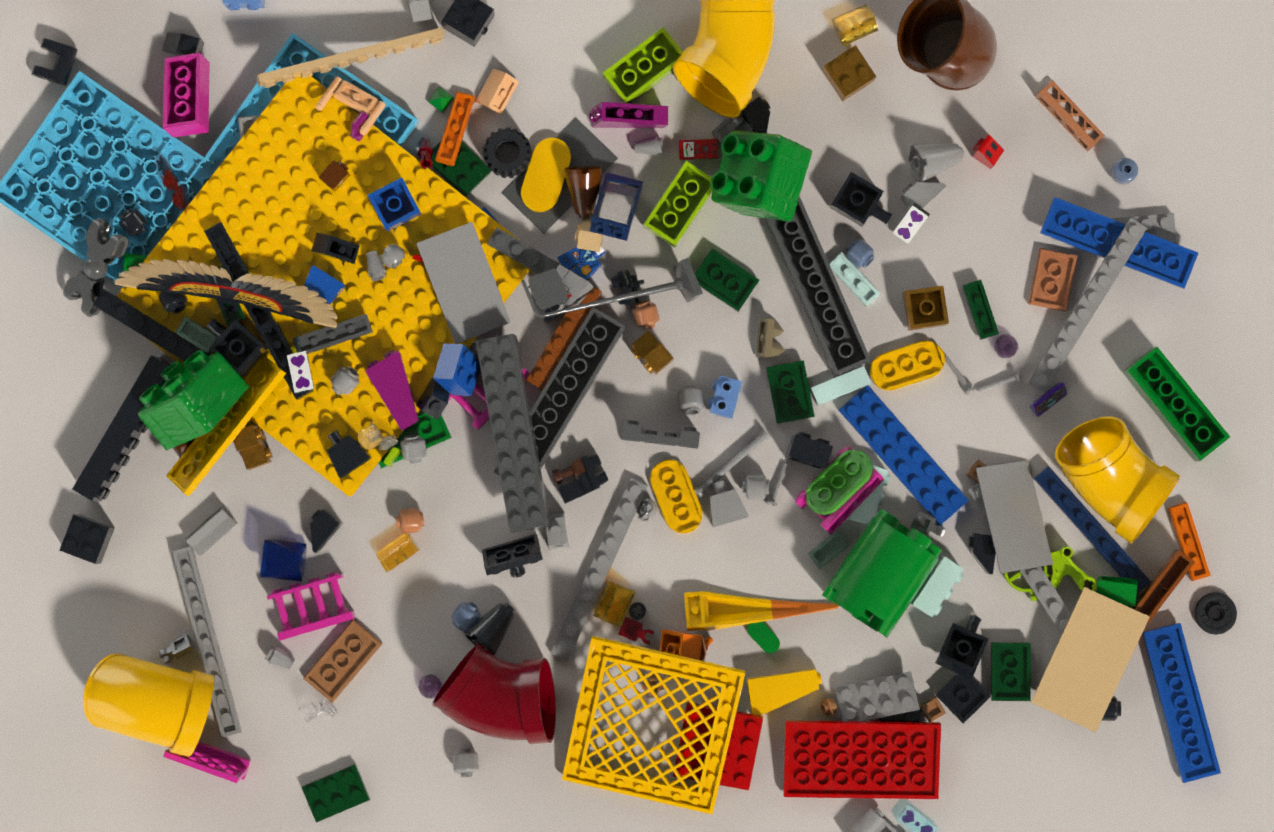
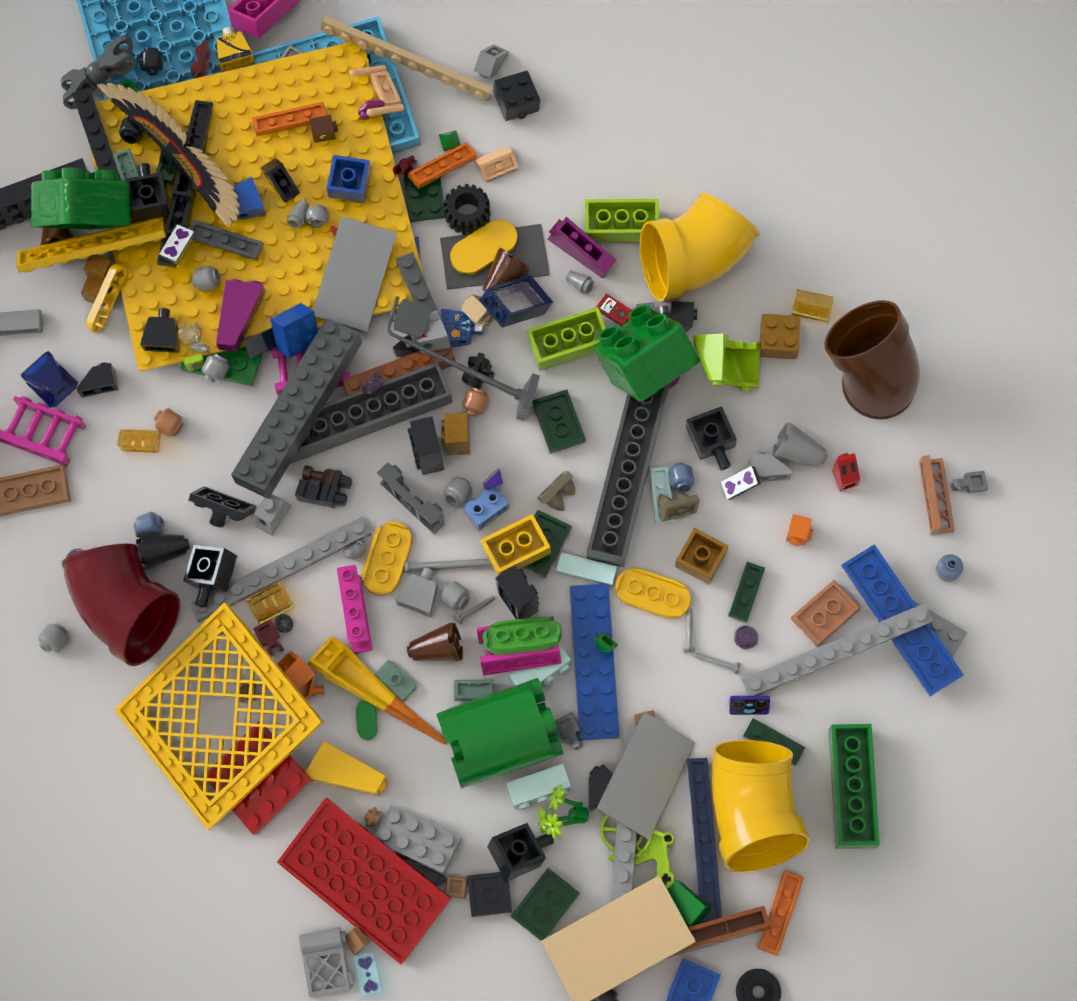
camera: 40 degrees right, 15 degrees down
none -> yellow beam [86,264,127,333]
none -> black brick [183,545,238,608]
none -> yellow torso [217,27,255,72]
none -> orange tile [252,102,327,136]
none -> dark pink fence [337,565,373,654]
none -> medium nougat tile [346,926,369,955]
none -> clear purple plate [361,373,383,394]
none -> sand green plate [375,660,417,702]
none -> reddish brown cone [407,623,463,661]
none -> black brick [408,416,445,475]
none -> yellow brick [480,514,551,576]
none -> dark purple slope [482,468,503,489]
none -> plant [538,784,589,840]
none -> green slope [594,632,618,653]
none -> dark tan tile [659,492,700,522]
none -> lime windscreen [693,334,761,392]
none -> dark green plate [743,718,806,766]
none -> orange brick [786,514,813,546]
none -> flat silver plate [951,471,988,493]

